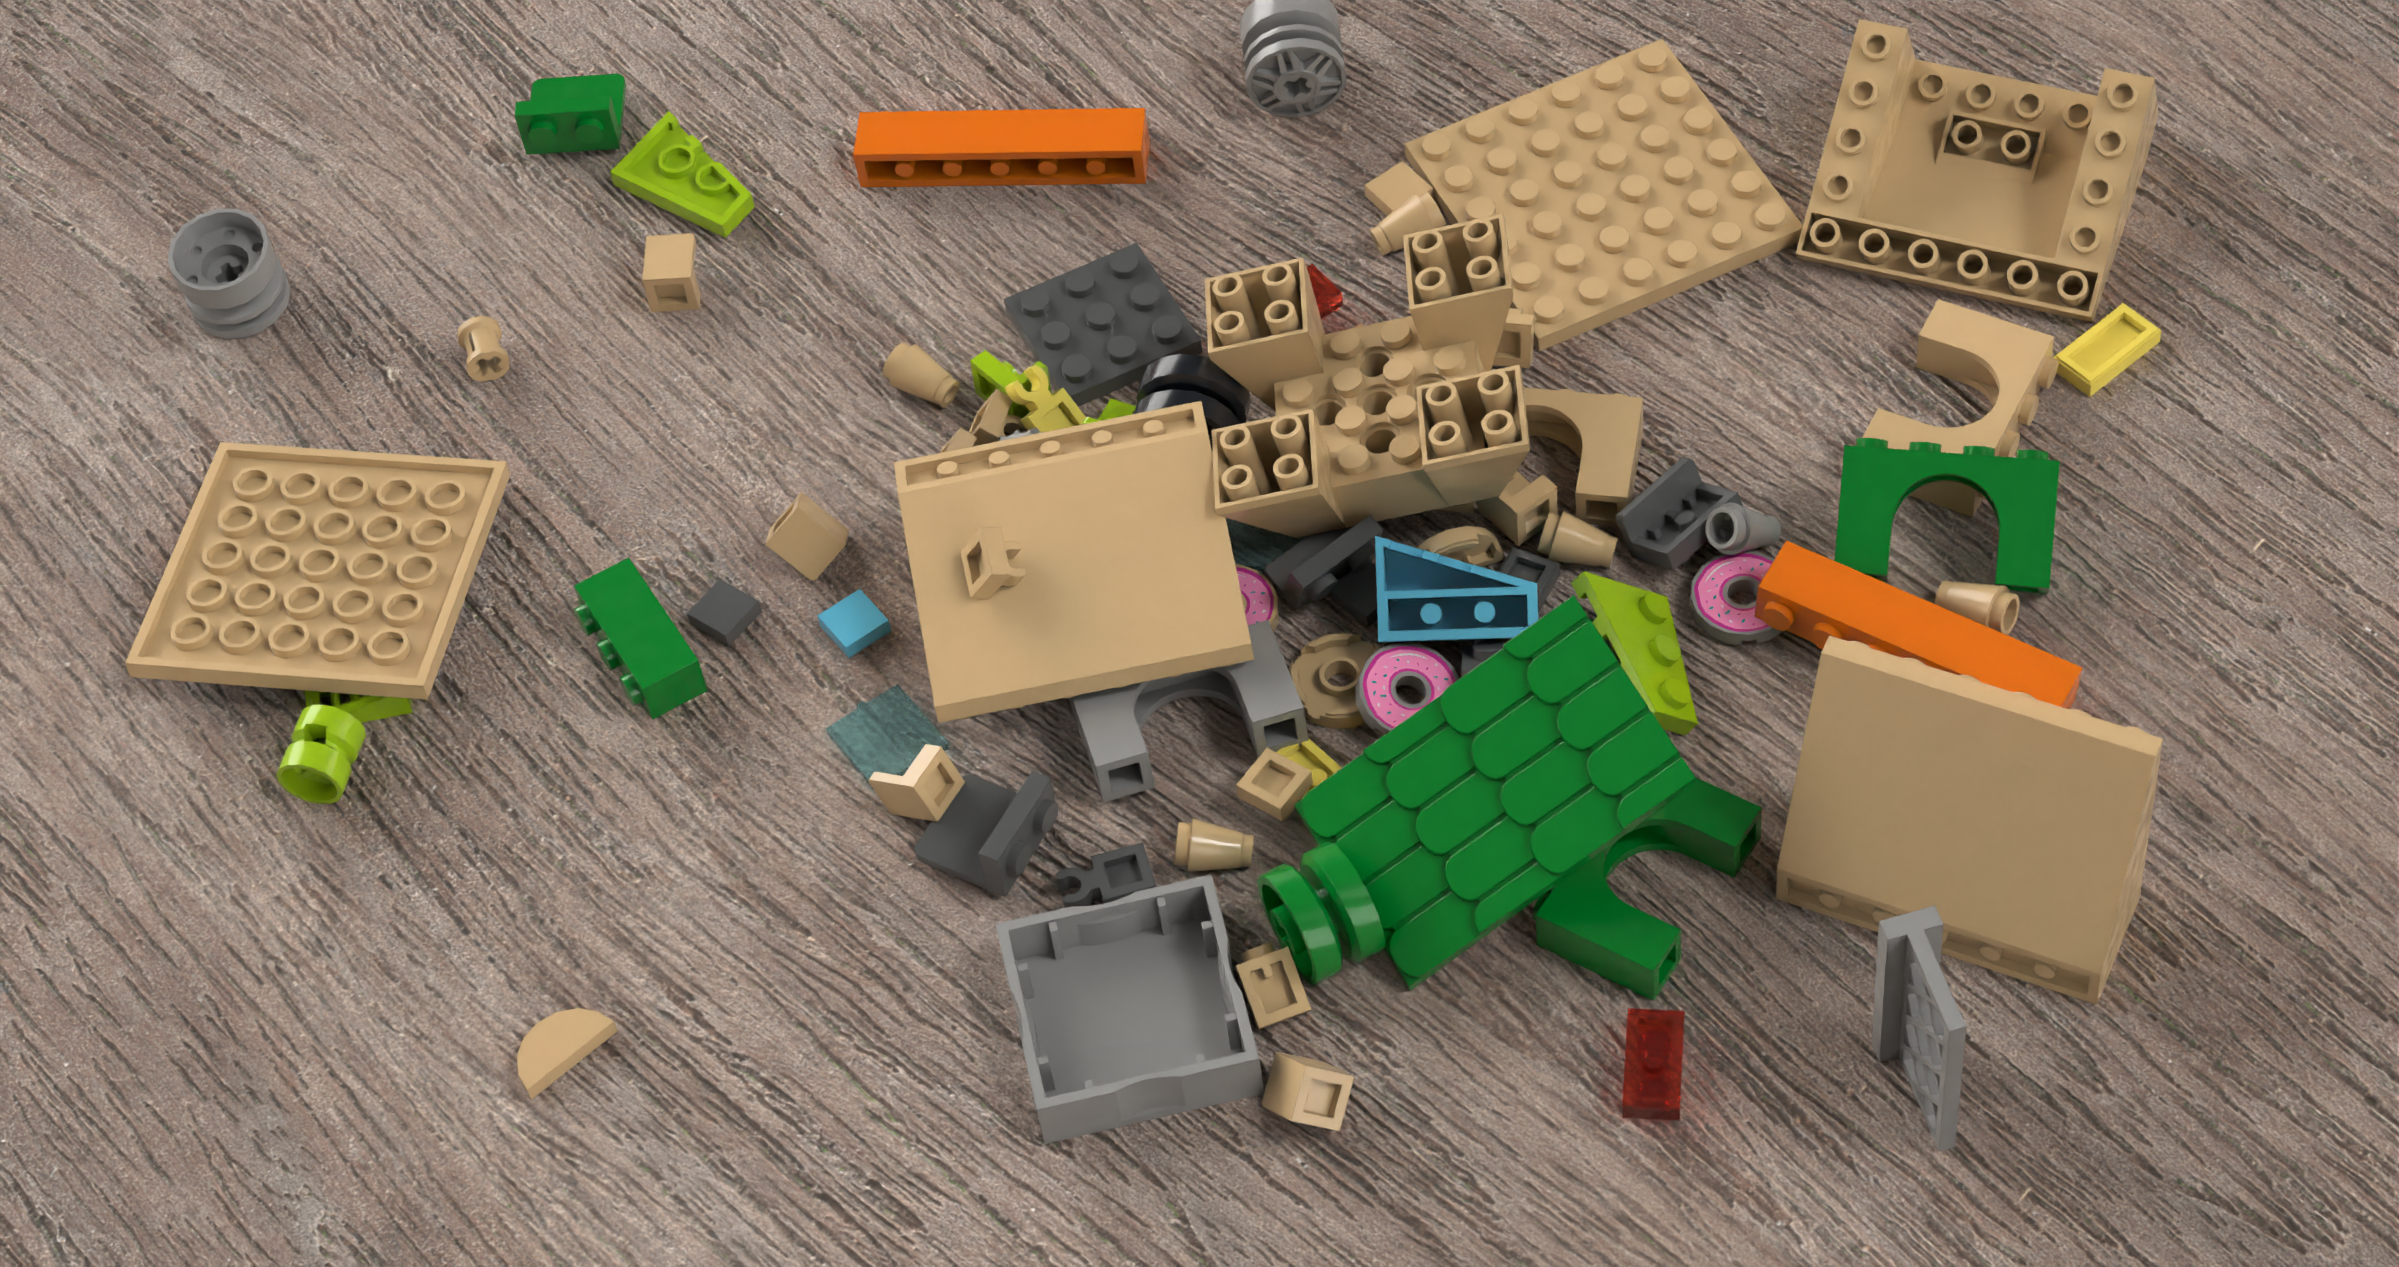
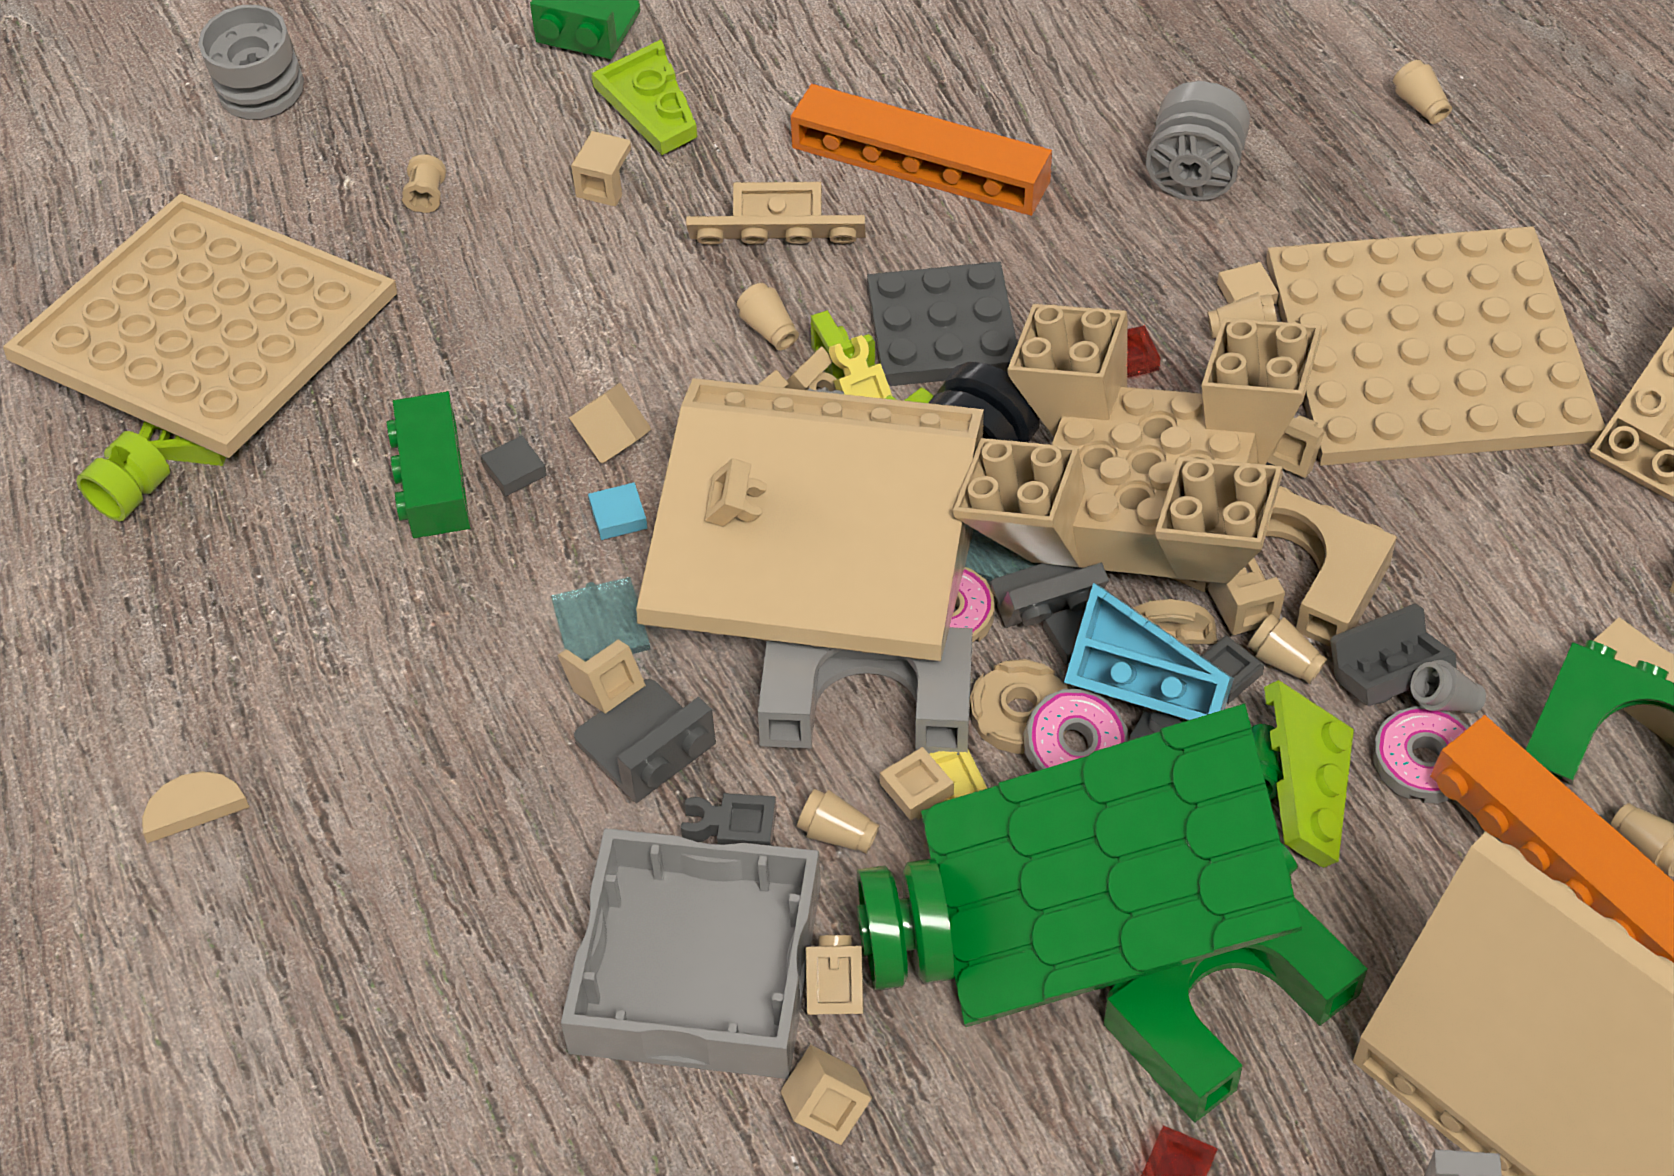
camera: 15 degrees right, 0 degrees up
none -> tan bracket [686,182,866,245]

